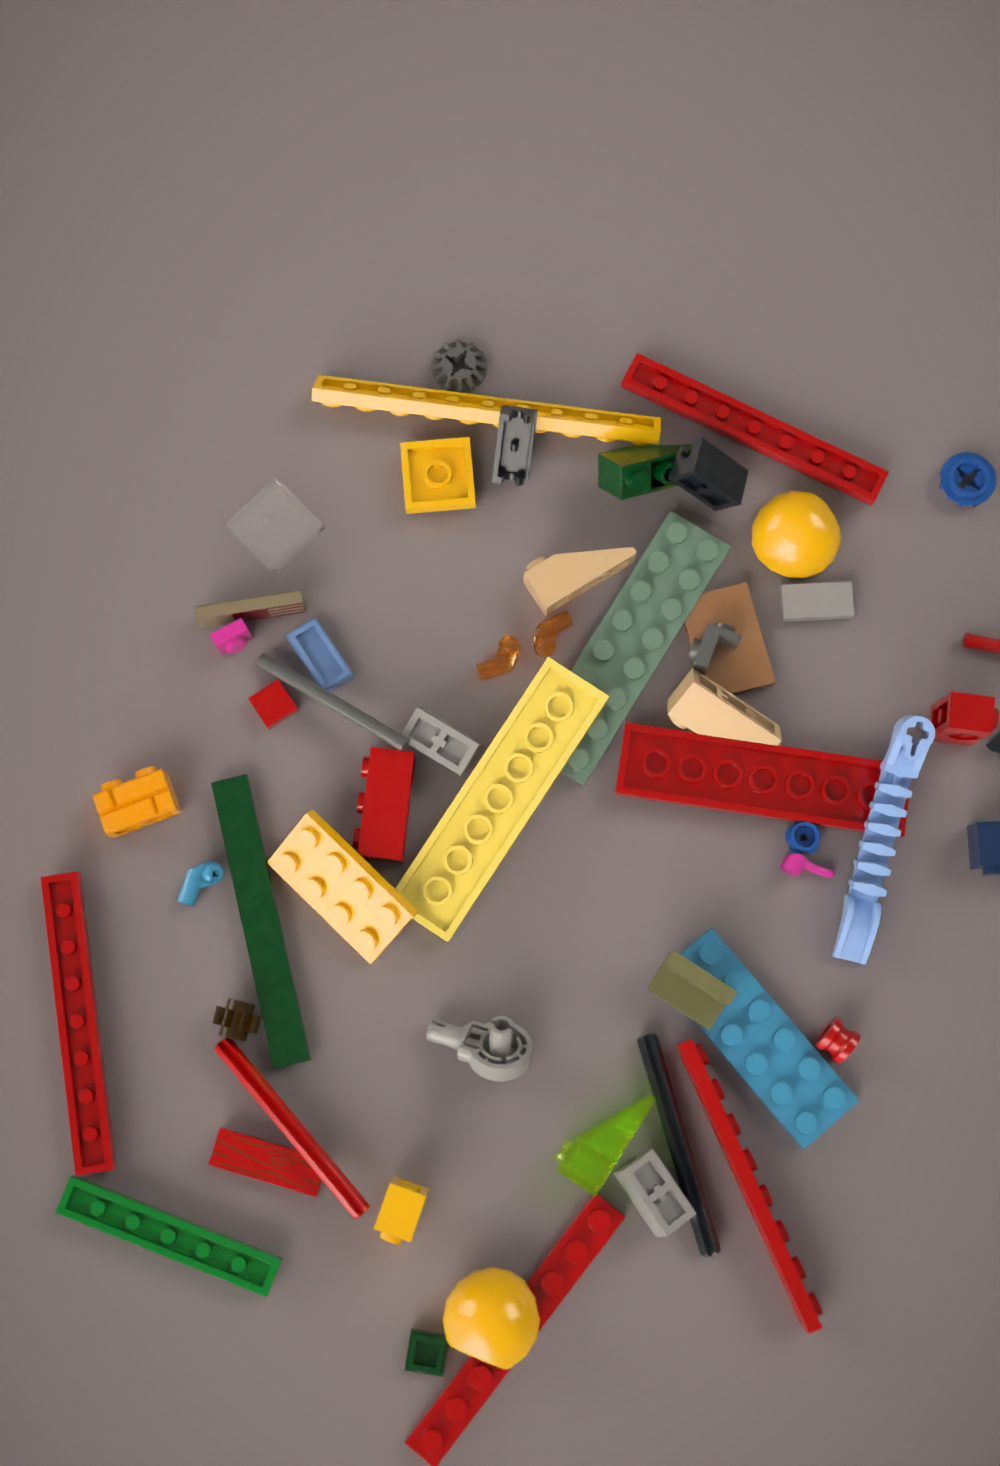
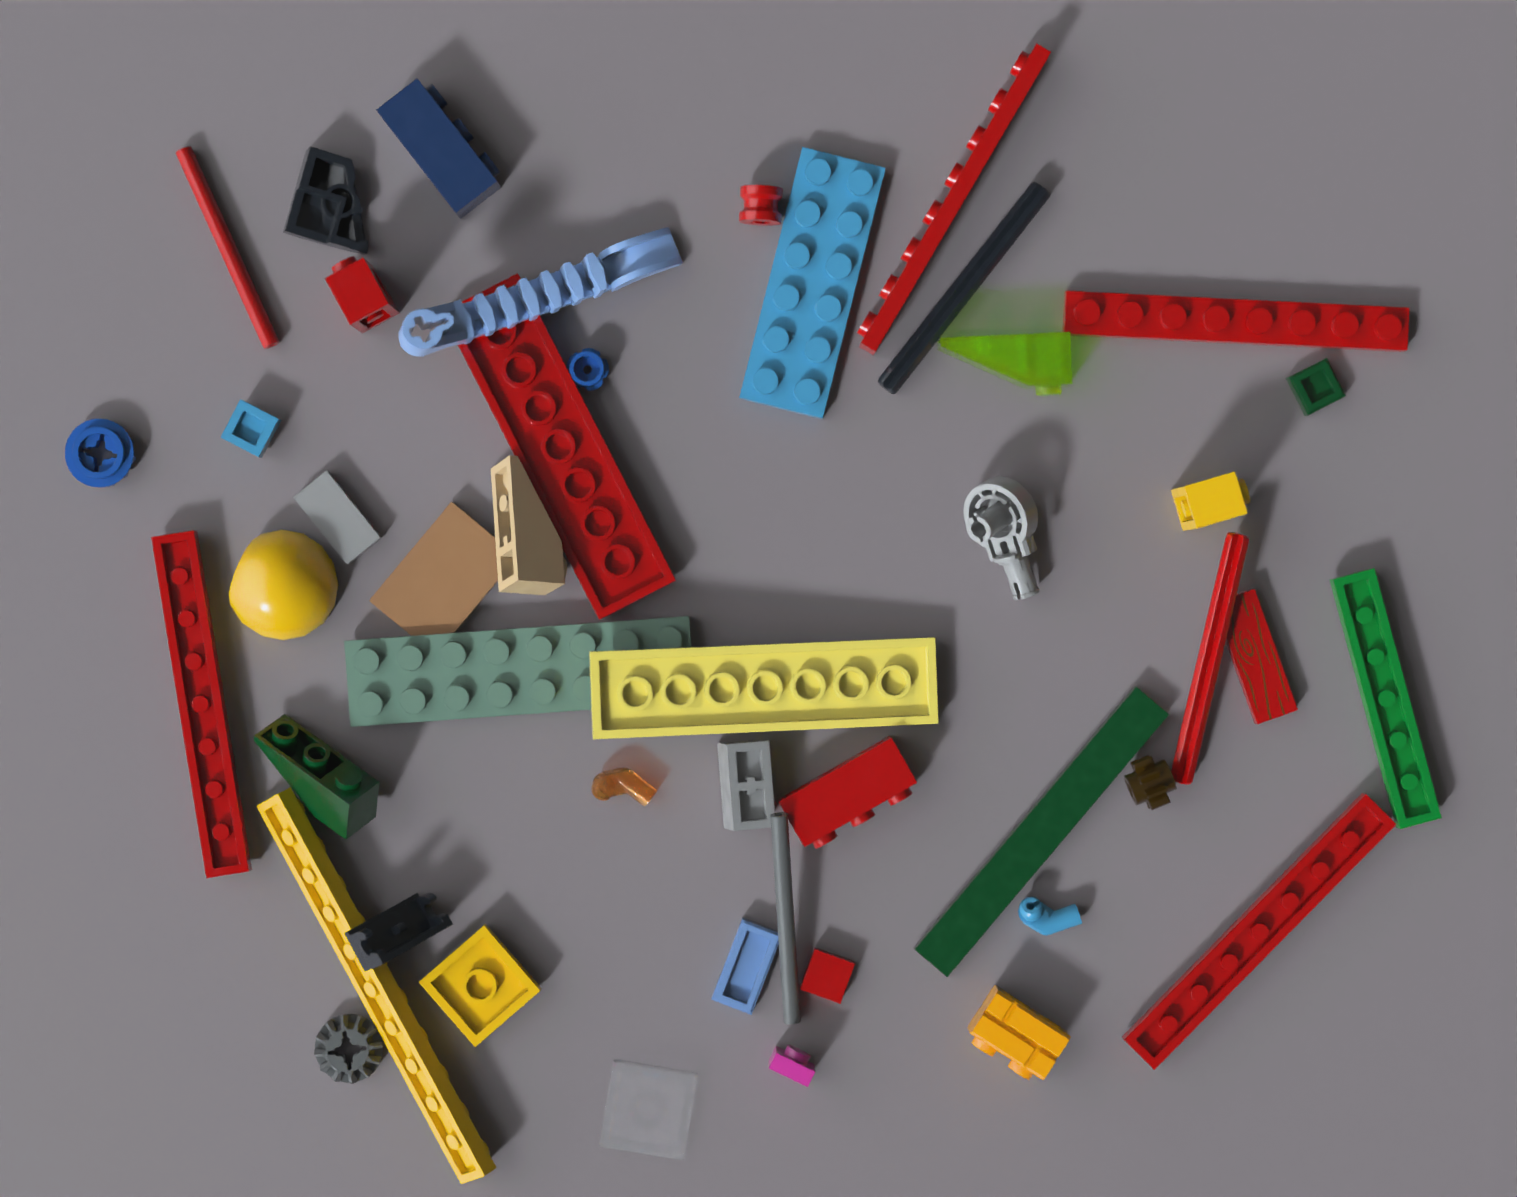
camera: 125 degrees left, 10 degrees up
dark tan tile [194,590,307,628] -> none
yellow plate [267,810,418,964] -> none
yellow cylinder [443,1267,540,1369] -> none
tan slope [523,547,637,616] -> none
clear orange arm [532,610,573,657] -> none
light grey hinge [613,1149,697,1237] -> none
olive panel [647,950,738,1029] -> none
black hinge [668,437,749,511] -> none
dark grey bracket [688,622,742,675] -> none
dark pink hand [780,853,834,879] -> none
none -> dark azure plate [220,399,281,458]

